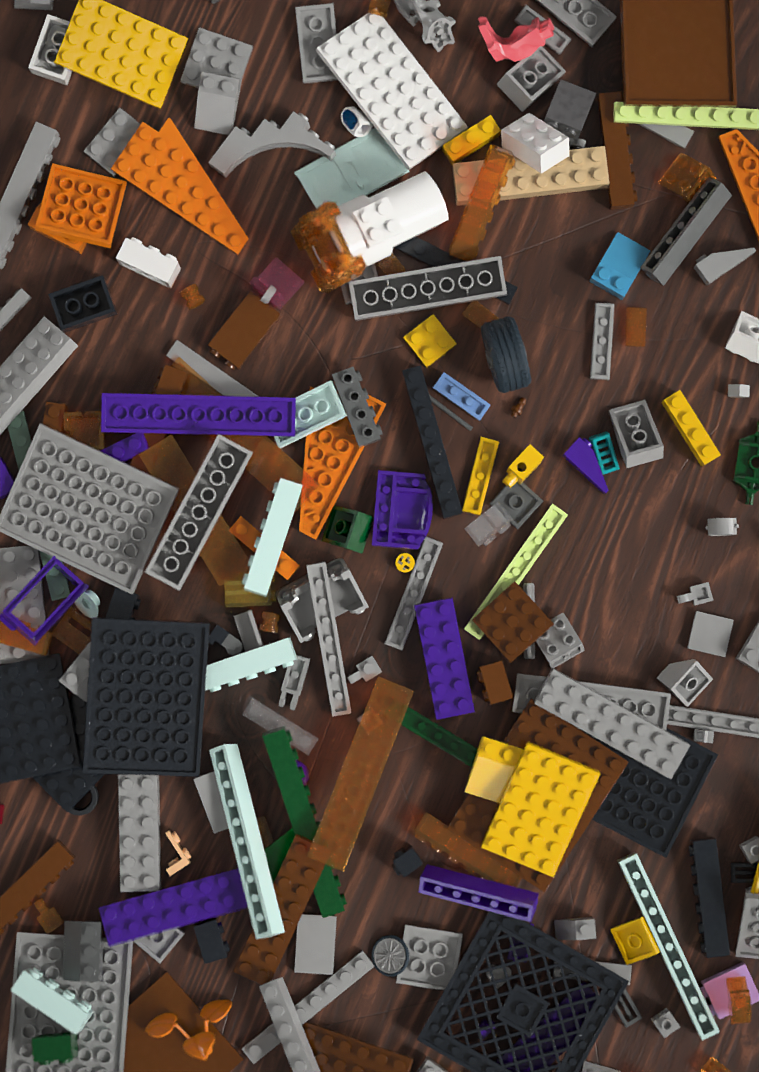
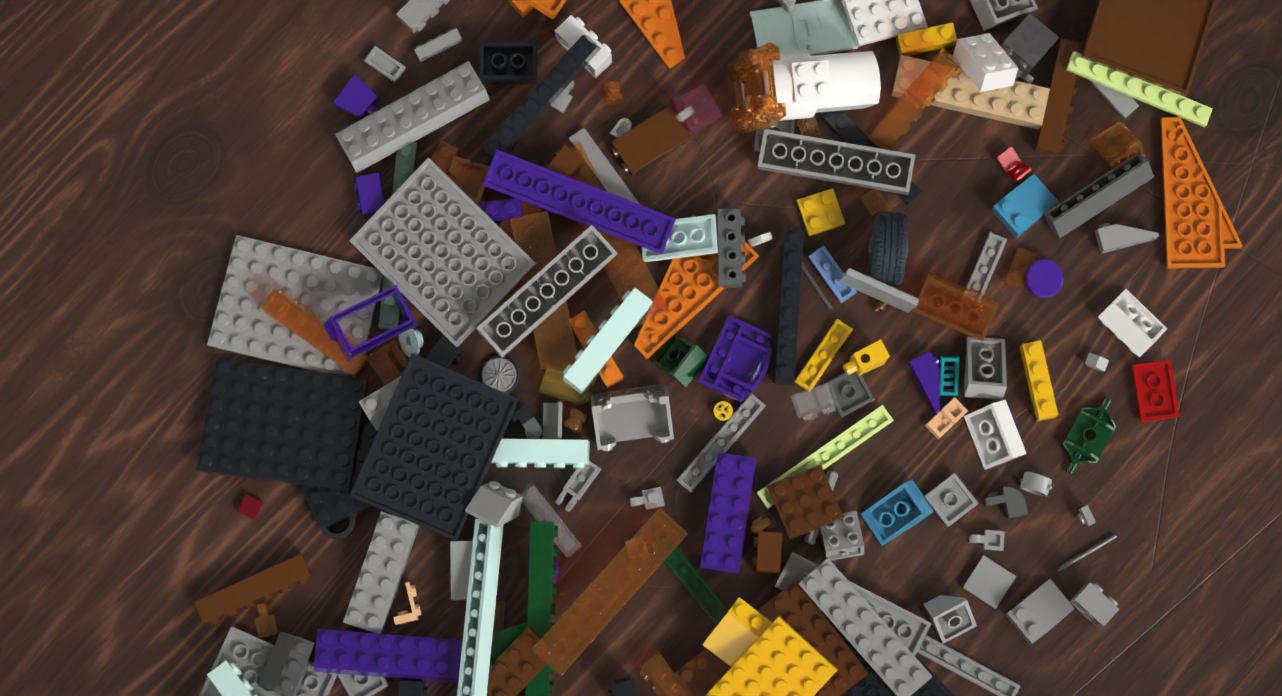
camera: 20 degrees right, 5 degrees down
light grey plate [306,562,351,717] -> none
light grey piece [693,729,714,743] -> none
none -> light grey slope [465,481,523,528]
none -> light grey wheel [479,355,520,394]
none -> black brick [482,35,601,158]
none -> light grey plate [550,81,575,113]
none -> white tile [610,118,632,138]
none -> white tile [747,232,773,247]
none -> clear orange plate [749,516,771,537]
none -> light grey tile [839,268,919,313]
none -> dark azure slope [861,480,934,546]
none -> clear orange brick [912,272,1000,341]
none -> light grey plate [924,473,979,528]
none -> light nougat slope [925,397,968,440]
none -> white slope [964,400,1027,470]
none -> dark grey brick [983,487,1028,519]
none -> red bracket [996,146,1032,181]
none -> dark purple tile [1025,259,1063,298]

